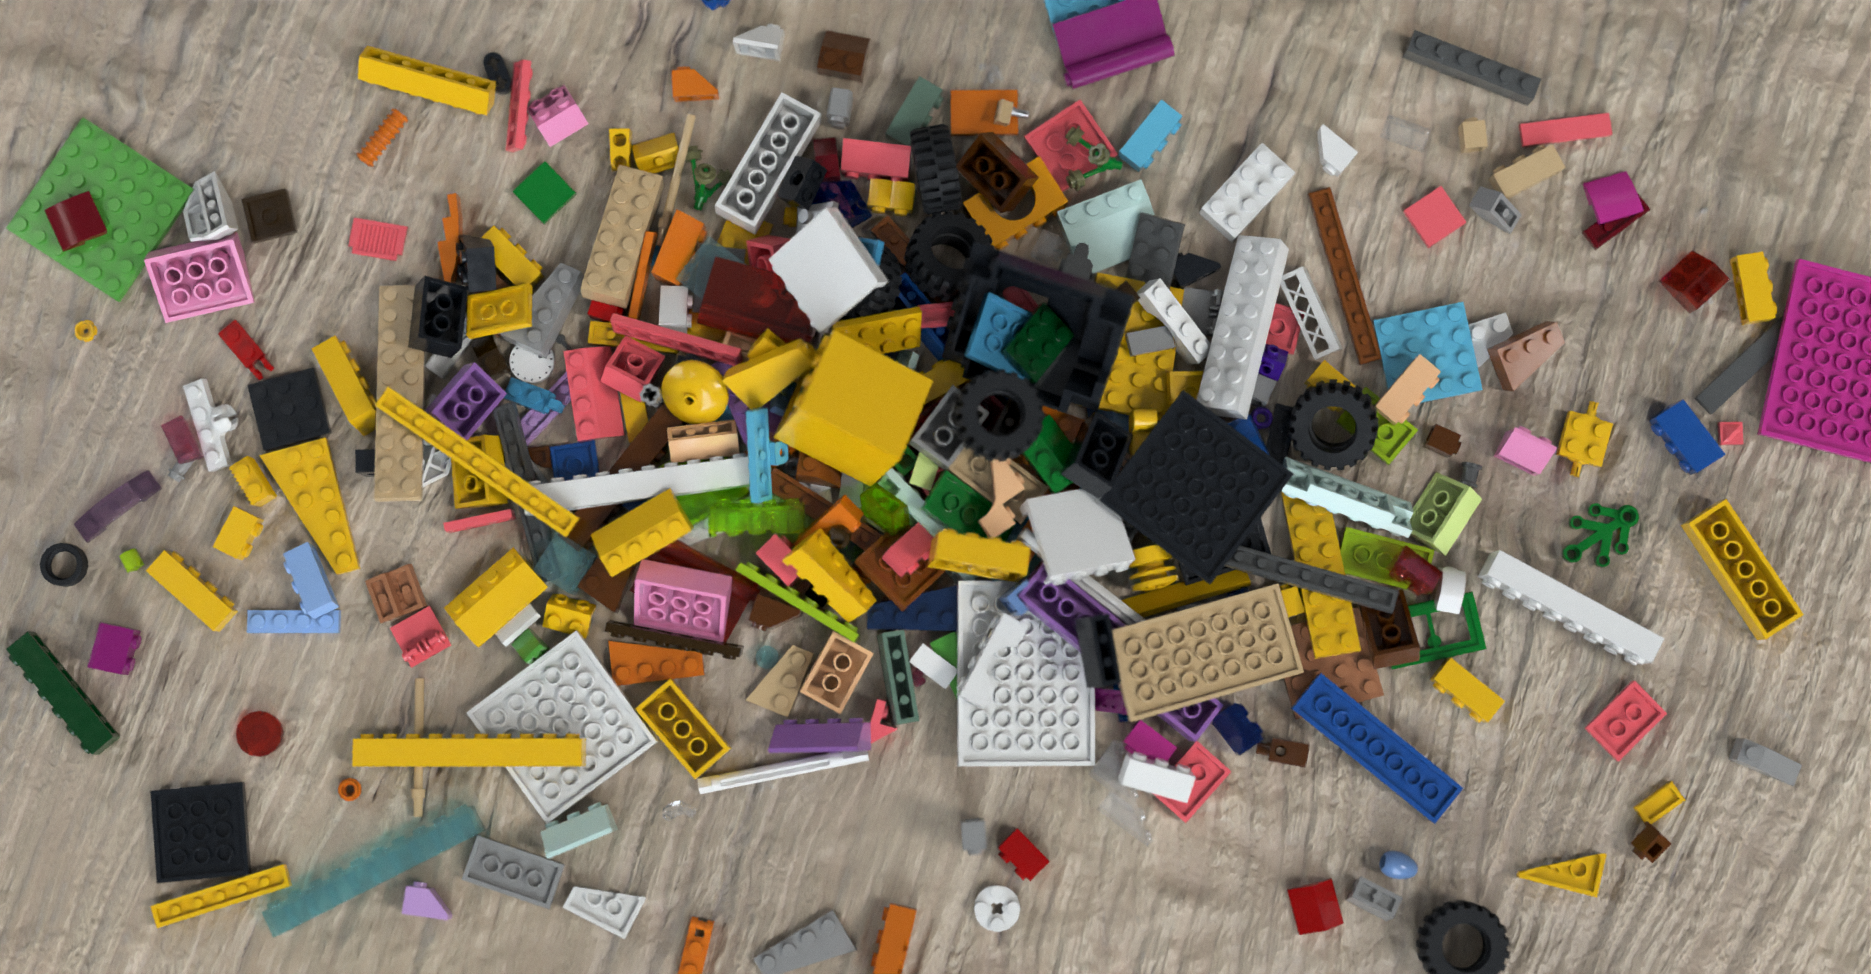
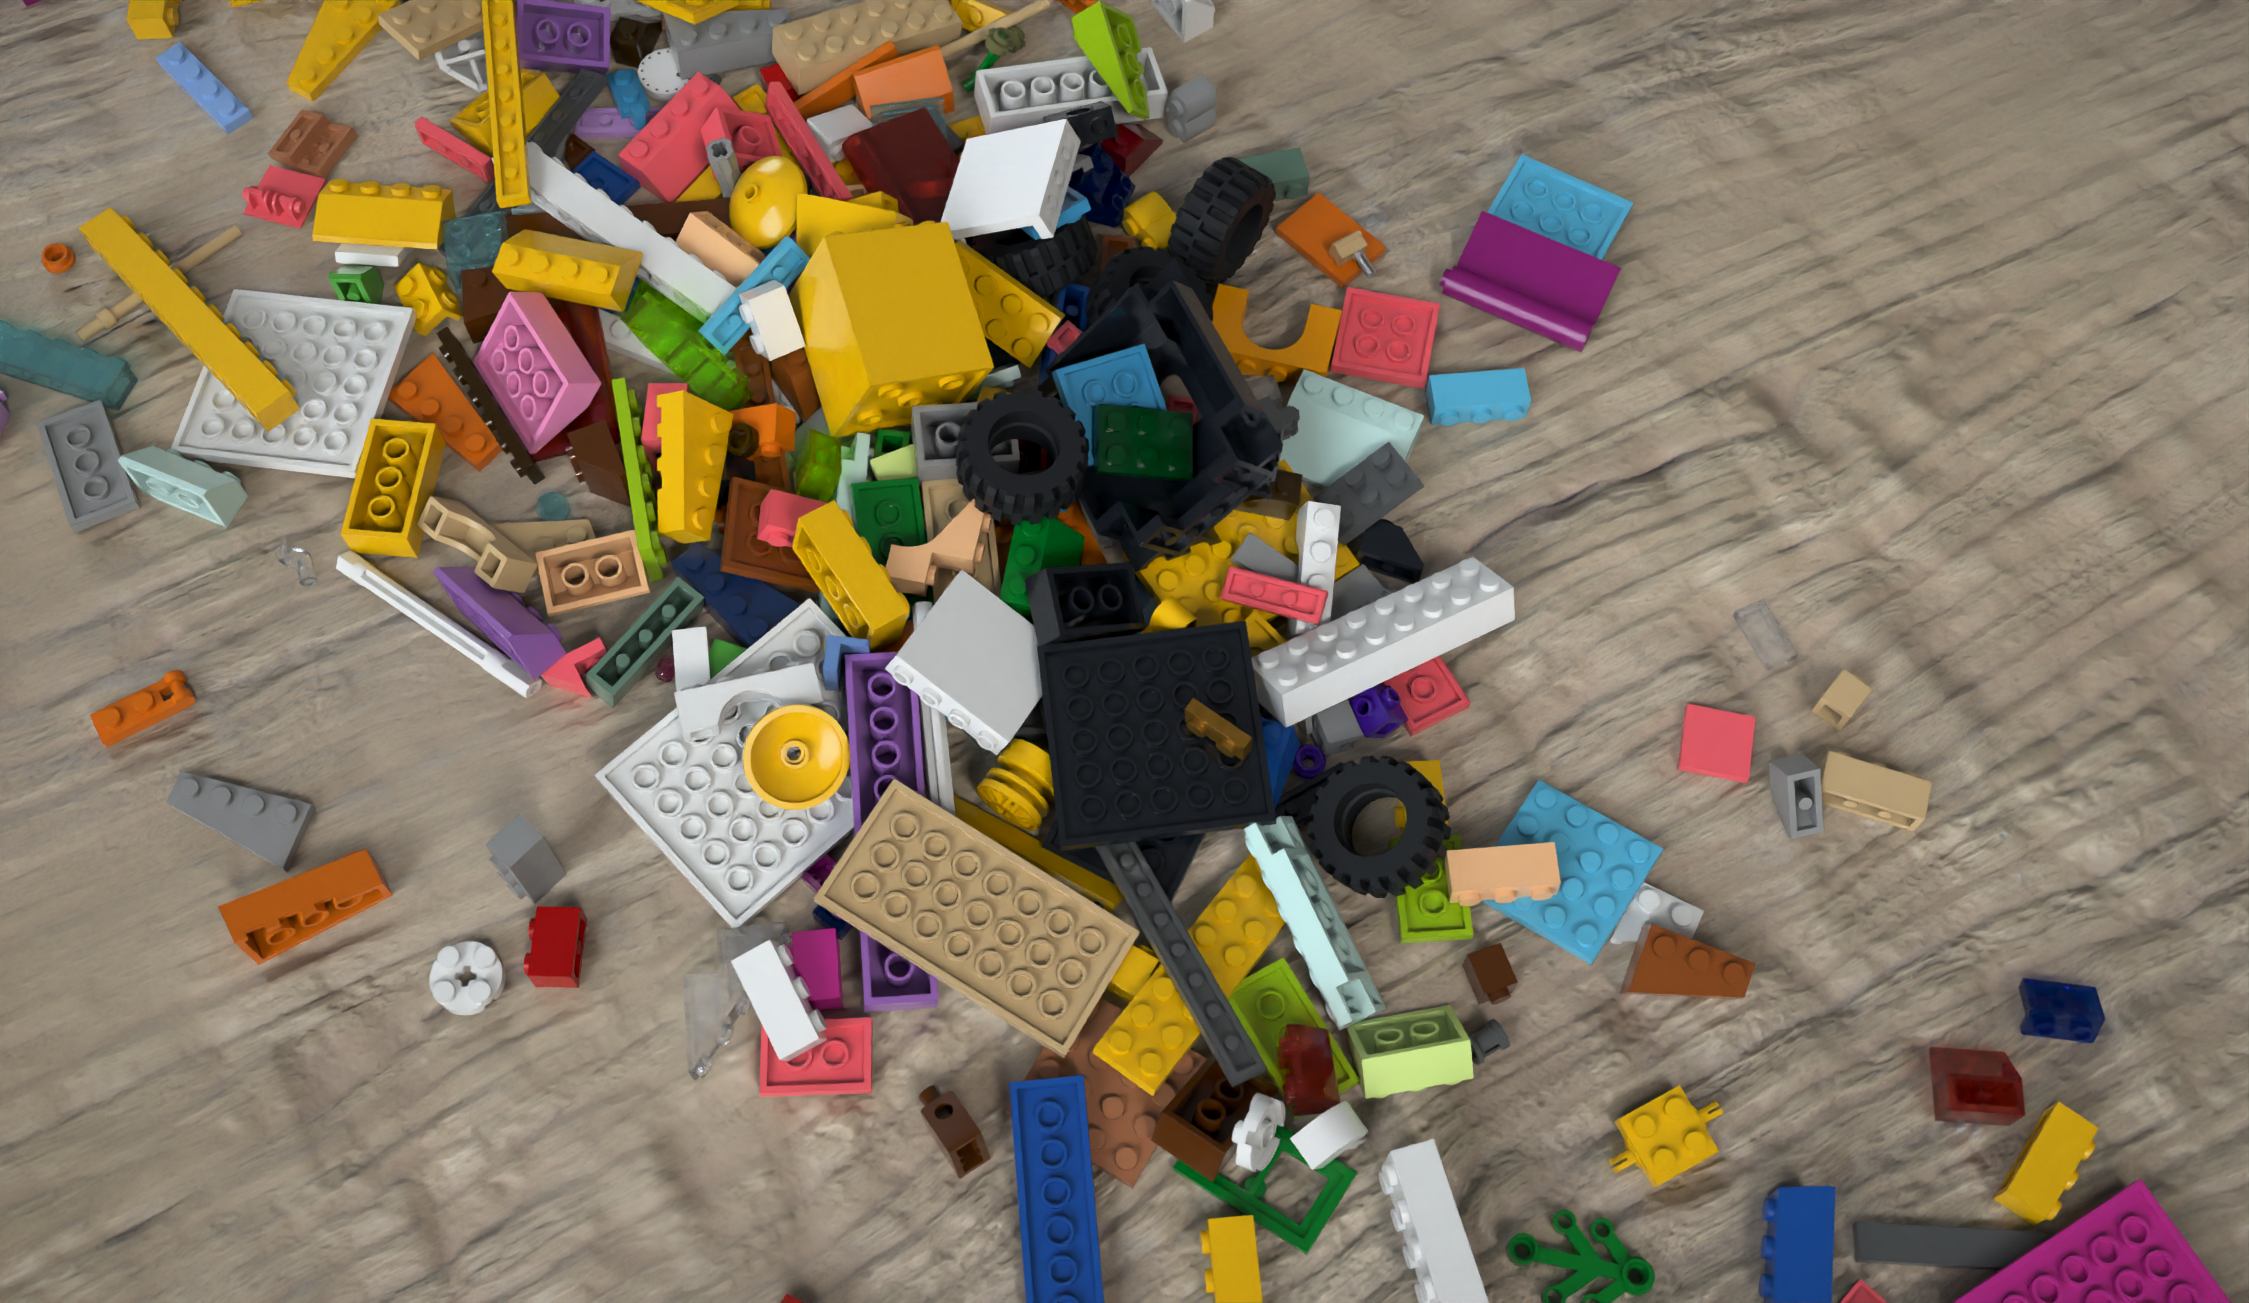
camera: 45 degrees right, 20 degrees down
clear red tile [236,711,284,757] -> none
light blue brick [283,542,339,619] -> none
white wing [563,887,646,939] -> none
reddish brown slope [817,30,870,83] -> none
coral slope [841,138,912,182] -> none
reddish brown brick [956,132,1039,213] -> none
olive plant [1065,126,1123,191] -> none
black brick [1075,613,1122,688] -> none
white brick [1199,143,1296,243] -> none
clear blue slope [1211,702,1264,756] -> none
white fence [1281,266,1343,360] -> none
dark orange tile [1308,187,1382,365] -> none
white slope [1317,124,1358,177] -> none
dark grey brick [1402,30,1541,106] -> none
bright pink slope [1494,426,1557,476] -> none
coral tile [1519,113,1613,147] -> none
dark pink slope [1582,171,1644,225] -> none
dark red tile [1582,192,1651,250] -> none
none -> tan arch [417,496,538,593]
none -> white brick [739,280,806,361]
none -> yellow dish [742,704,850,810]
none -> lime wedge [1071,1,1150,120]
none -> pearl gold plate [1185,698,1252,760]
none -> coral tile [1220,566,1329,626]
none -> white plate [1232,1093,1286,1172]
none -> clear blue bracket [2018,978,2105,1043]

